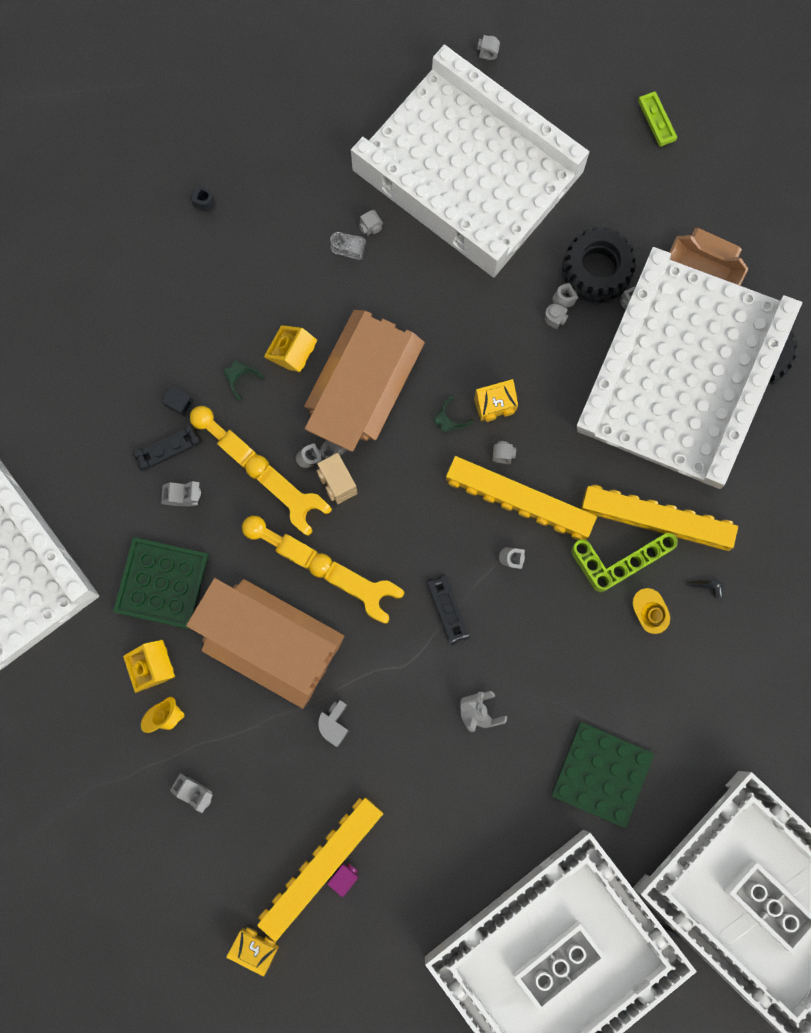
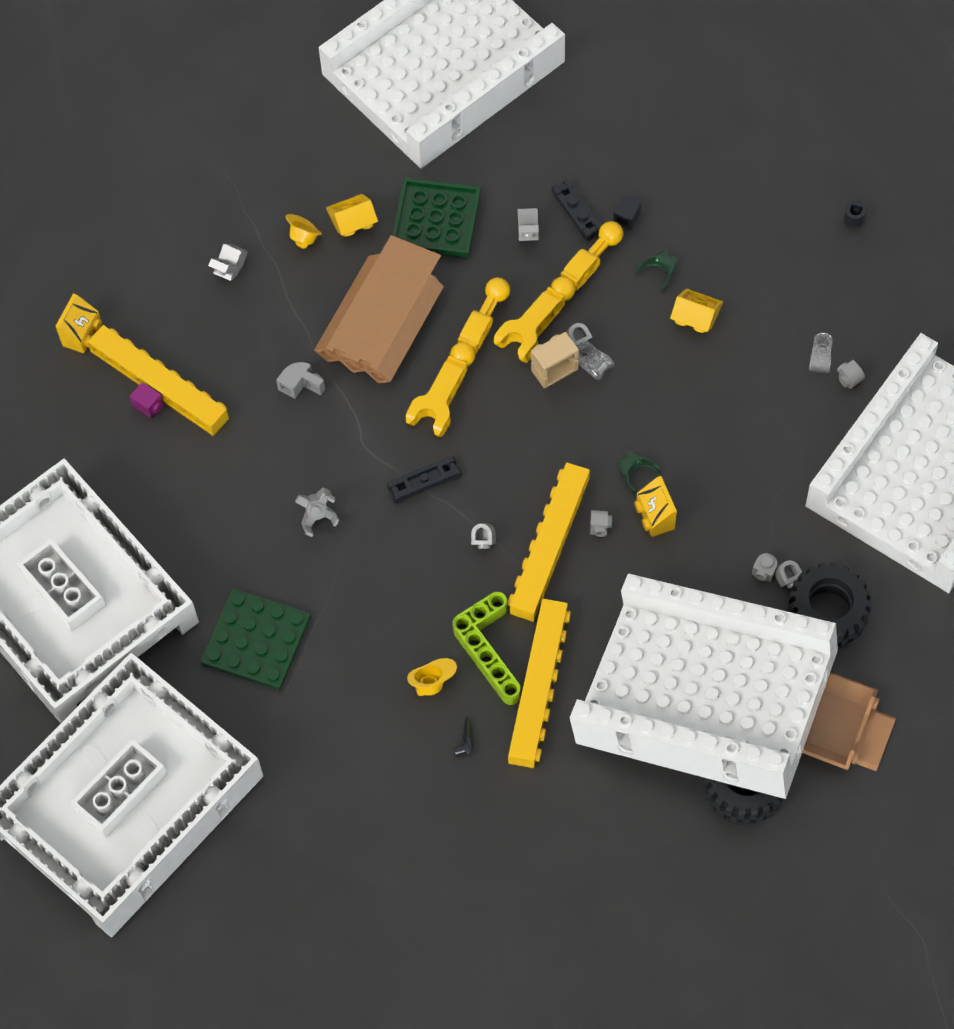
camera: 90 degrees right, 15 degrees down
medium nougat panel [304,310,425,452] -> none

